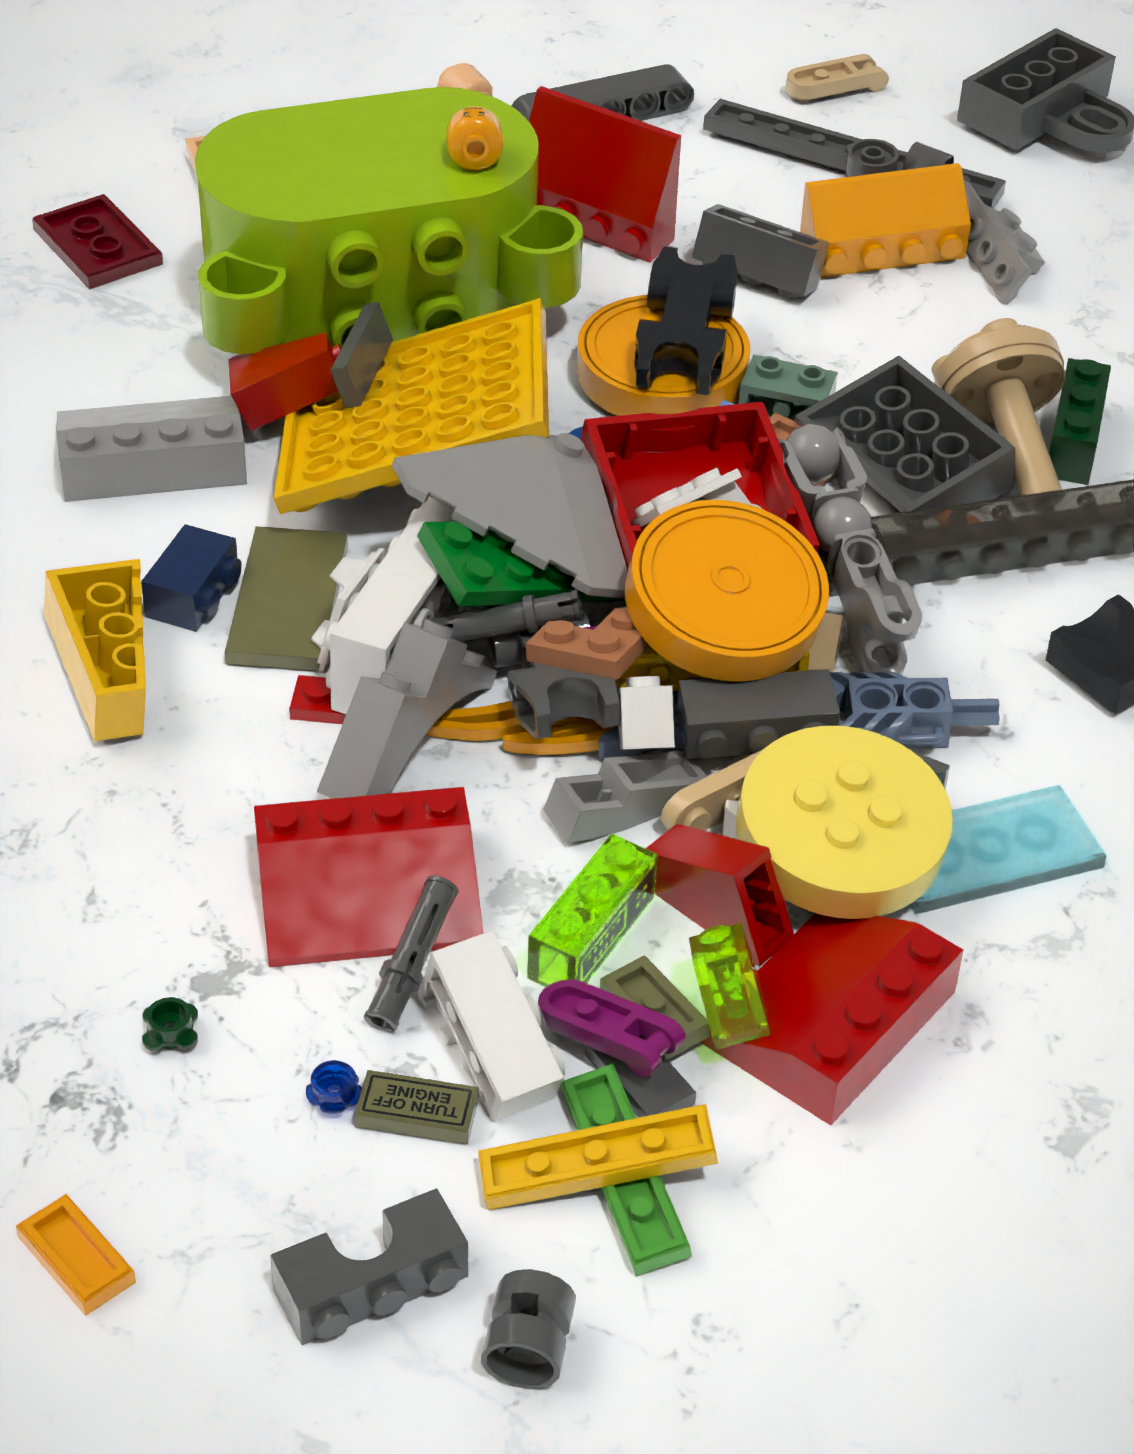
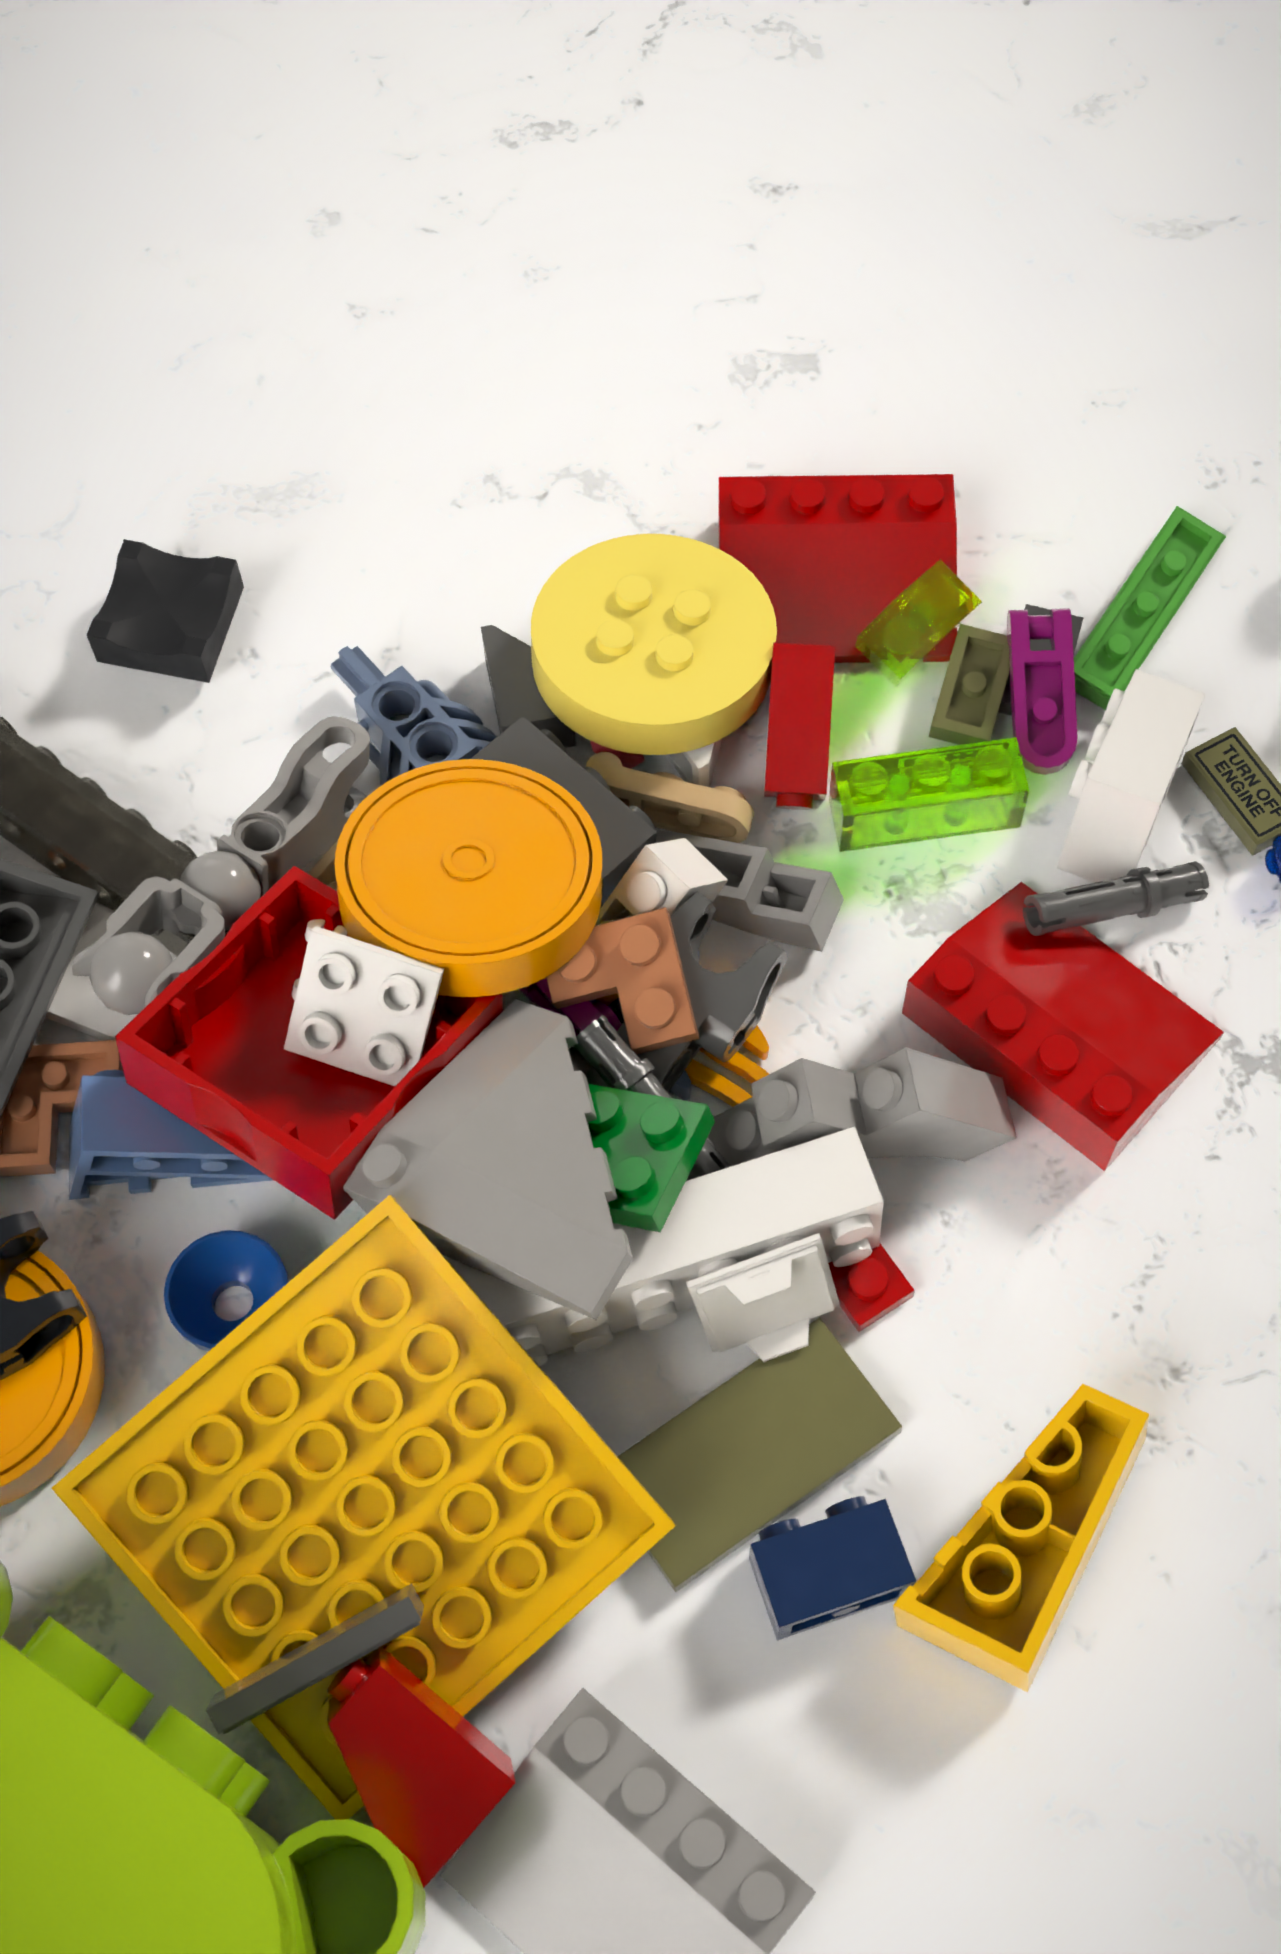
camera: 125 degrees left, 20 degrees up
yellow tile [478,1104,719,1210] -> none
clear light blue tile [909,785,1107,915] -> none

